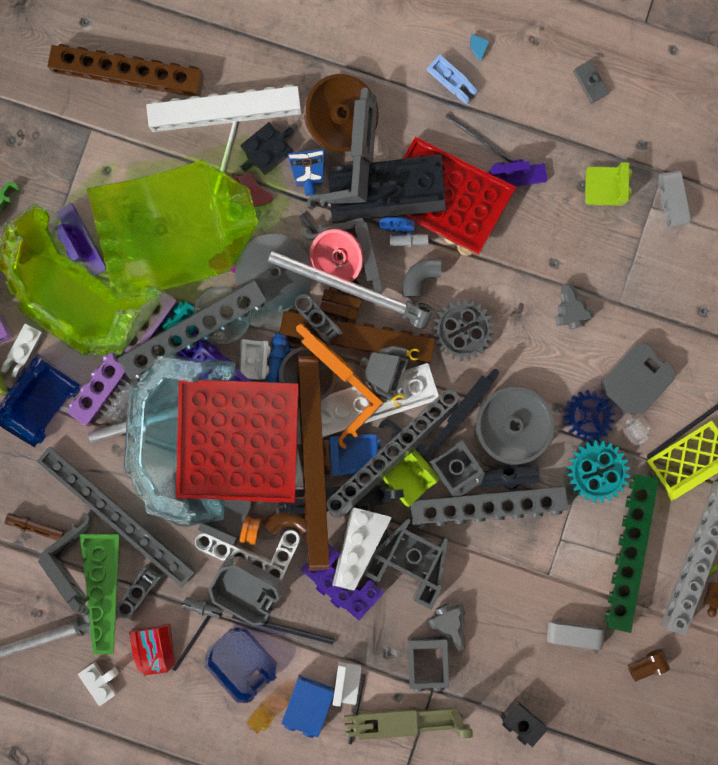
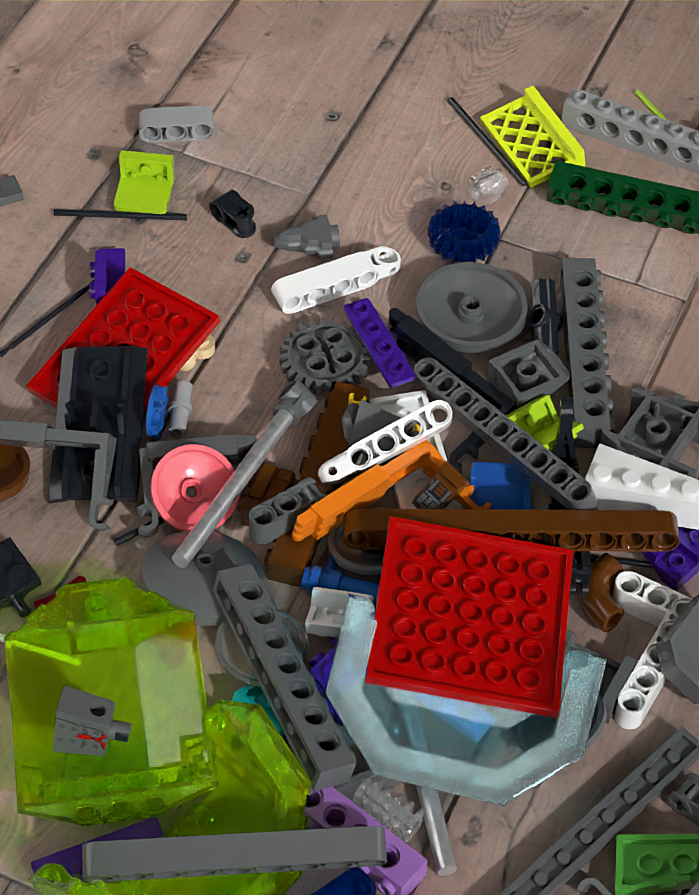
camera: 85 degrees left, 35 degrees down
orange wheel [240,515,262,545] -> none
torso [288,149,325,196] -> none
dark grey cylinder [402,258,441,298] -> none
teal gear [566,440,630,503] -> none
dark grey piece [601,343,675,416] -> none
none -> dark grey torso [53,686,132,756]
none -> black axle [54,209,187,221]
none -> dark grey beam [82,826,387,882]
none -> black piece [209,189,256,238]
none -> white piece [271,246,401,314]
none -> white piece [318,400,452,484]
none -> dark purple bracket [343,298,415,388]
none -> leg [412,461,469,509]

